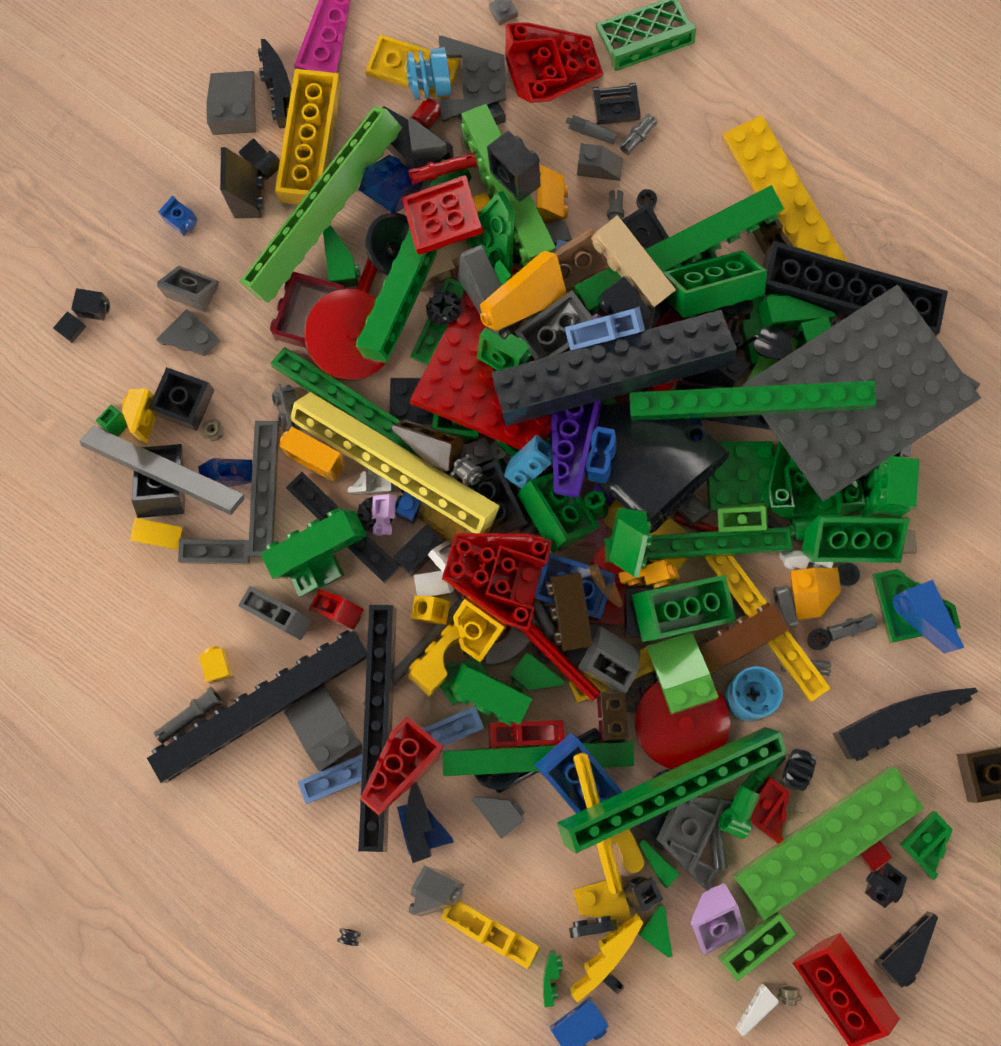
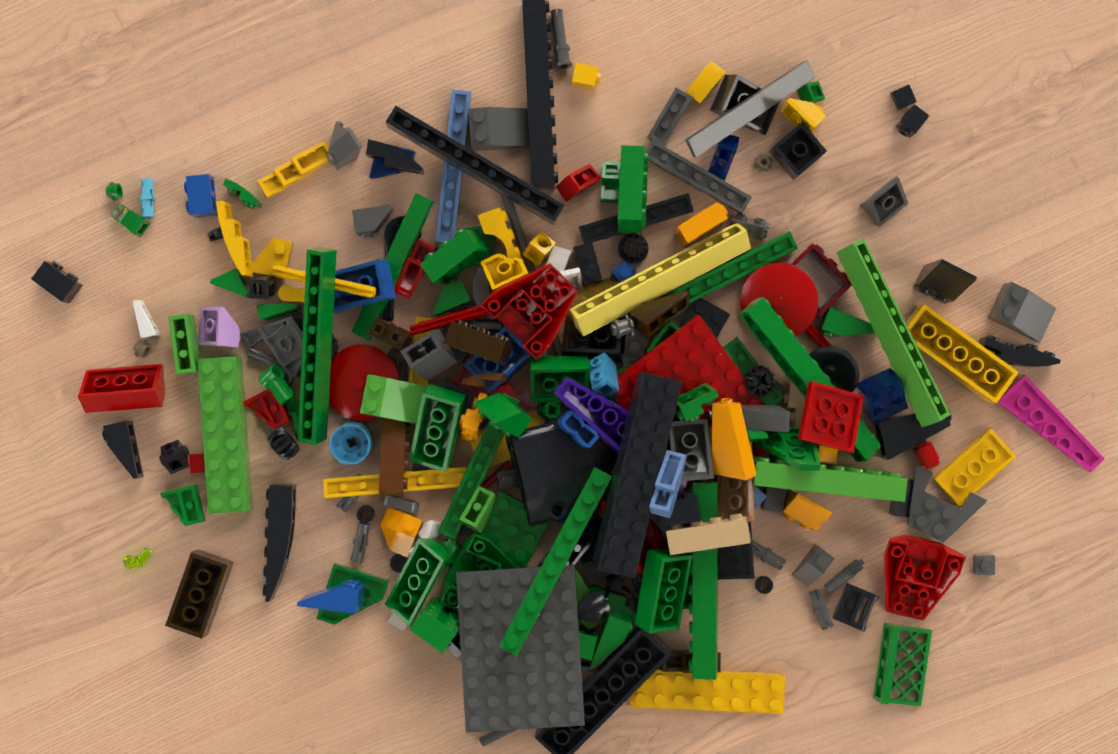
camera: 110 degrees right, 10 degrees up
dark grey wing [156,309,220,356] -> none
blue brick [158,195,198,236] -> none
dark grey slope [238,586,312,640] -> none
black panel [239,138,280,180] -> none
black bush [337,928,361,946] -> none
white slope [348,470,394,494] -> none
red wedge [360,716,444,815] -> none
lavender plate [372,494,396,536] -> none
dark azure wheel [406,47,451,100] -> none
dark grey slope [408,118,447,160] -> none
red pin [409,152,477,184] -> none
black brick [487,130,541,202] -> none
black plate [569,915,618,938] -> none

